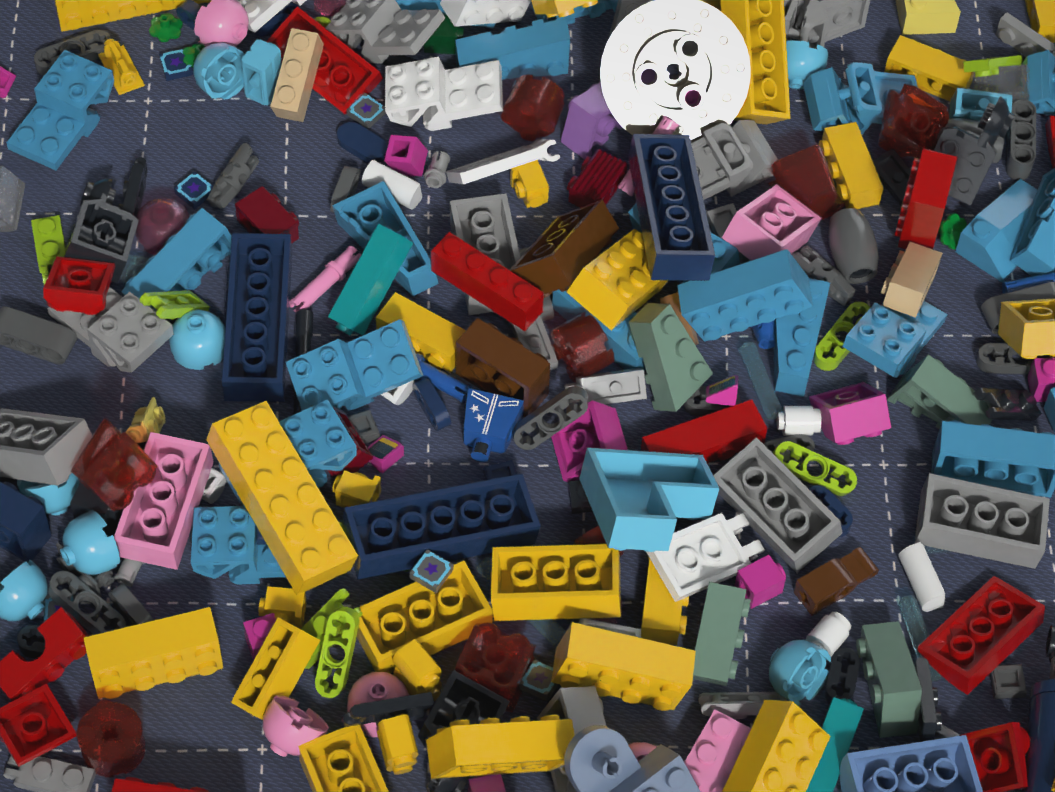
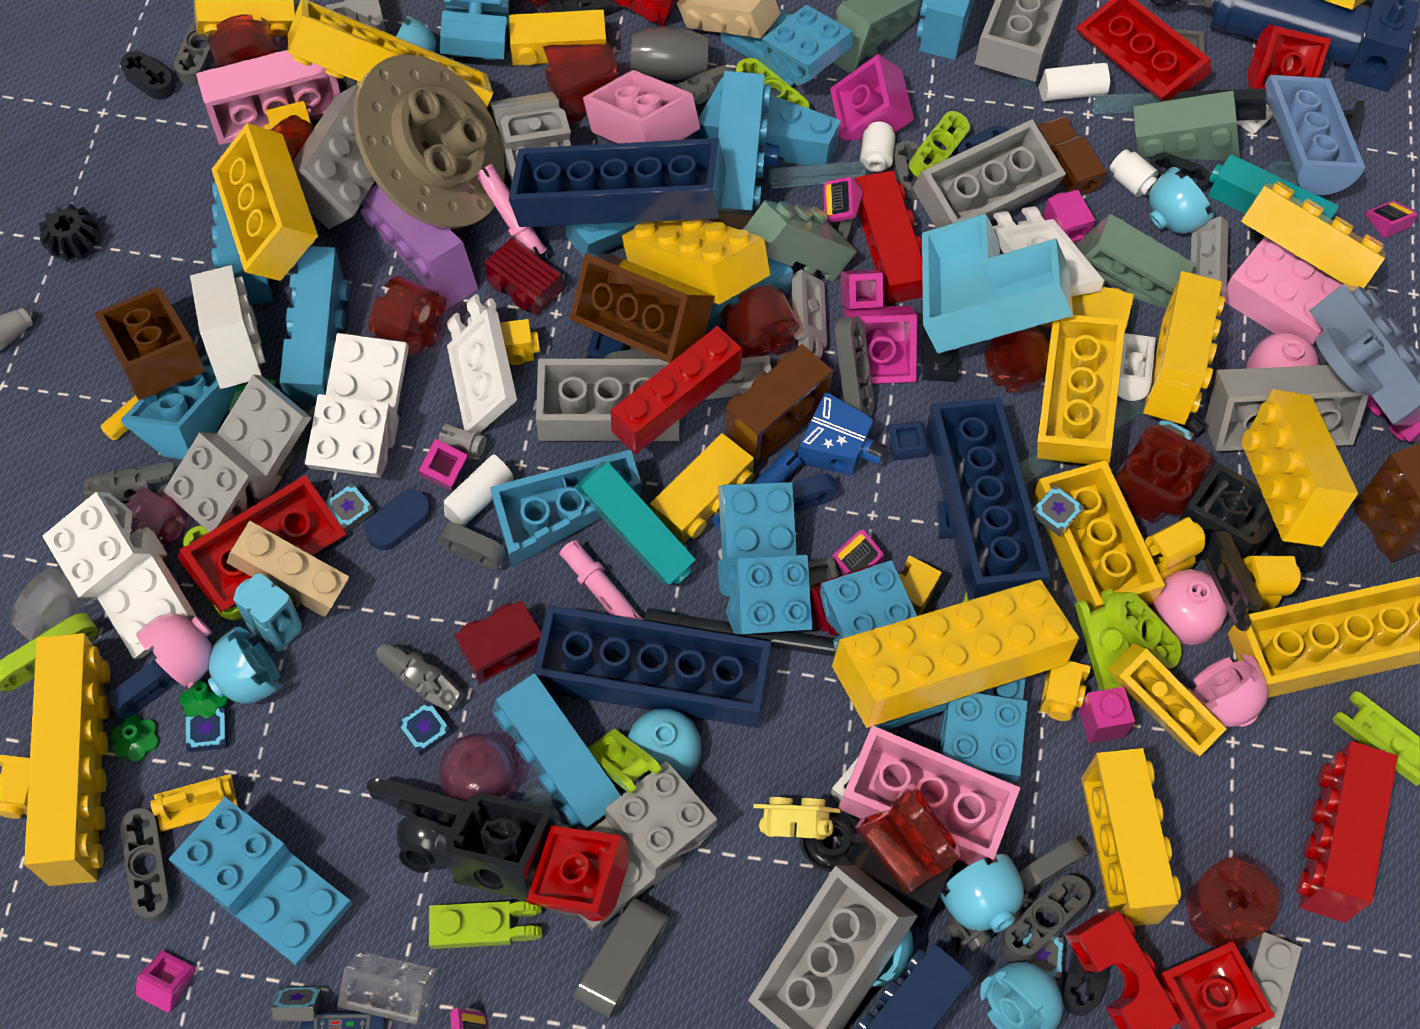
camera: 80 degrees left, 5 degrees up
none -> dark pink brick [841,270,883,309]

